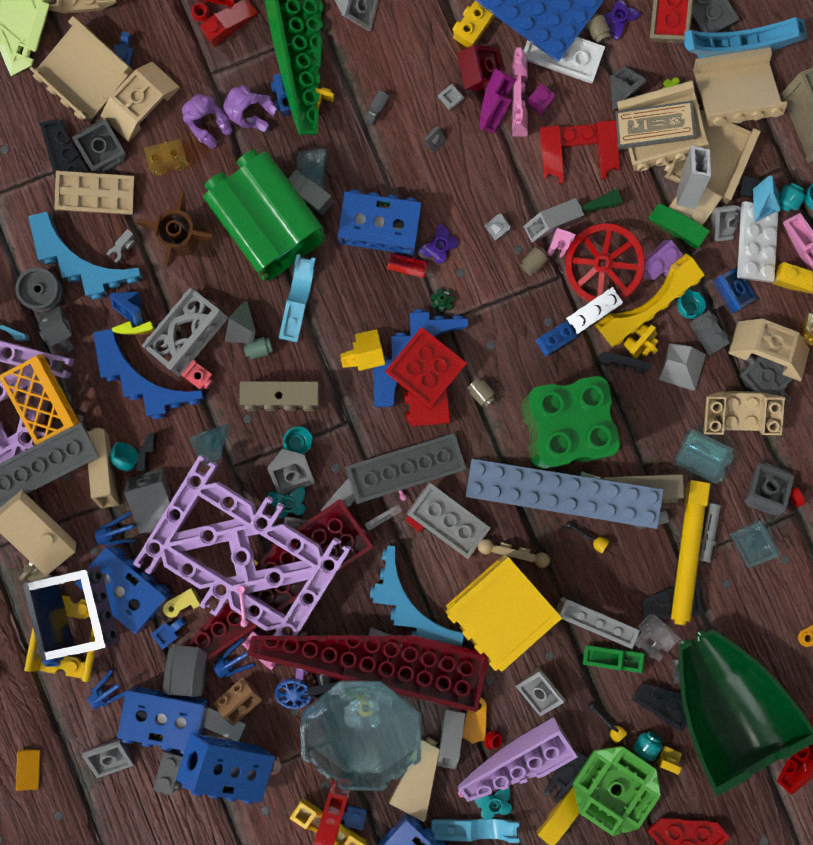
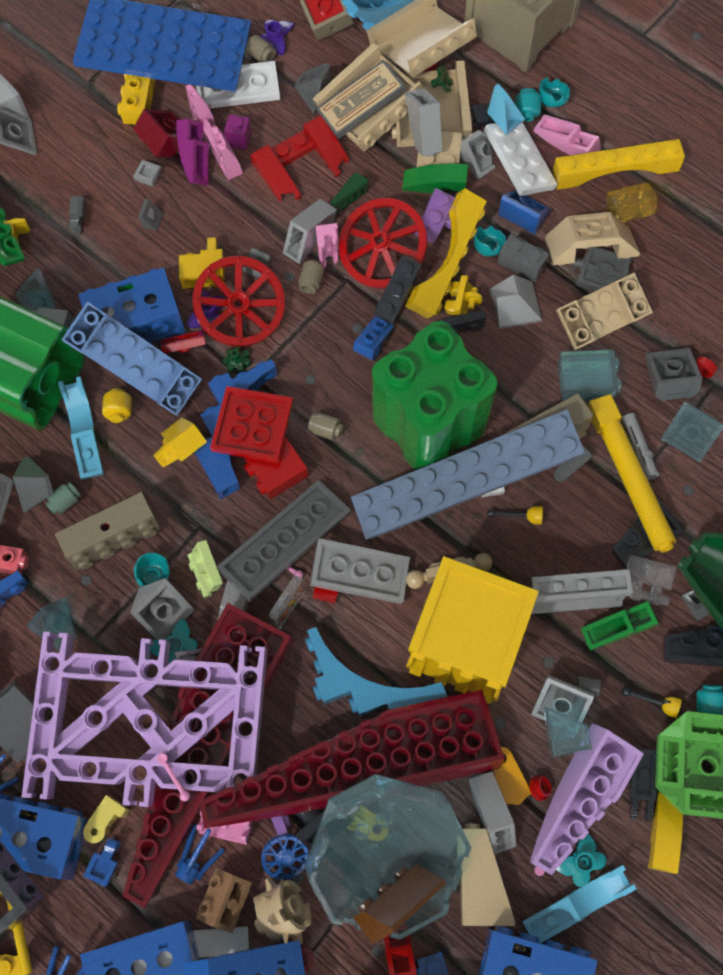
camera: 25 degrees left, 15 degrees down
dark grey slope [162,645,207,697] -> none
none -> medium blue slope [61,301,202,416]
none -> yellow head [102,388,132,423]
none -> yellow hinge [179,237,225,289]
none -> yellowish green plate [188,540,223,598]
none -> red wheel [192,256,285,347]
none -> tan brick [254,877,312,944]
none -> reddish brown slope [353,865,447,944]
none -> dark green plant [431,65,453,92]
none -> clear light blue slope [544,706,592,759]
none -> dark grey hinge [576,676,601,696]

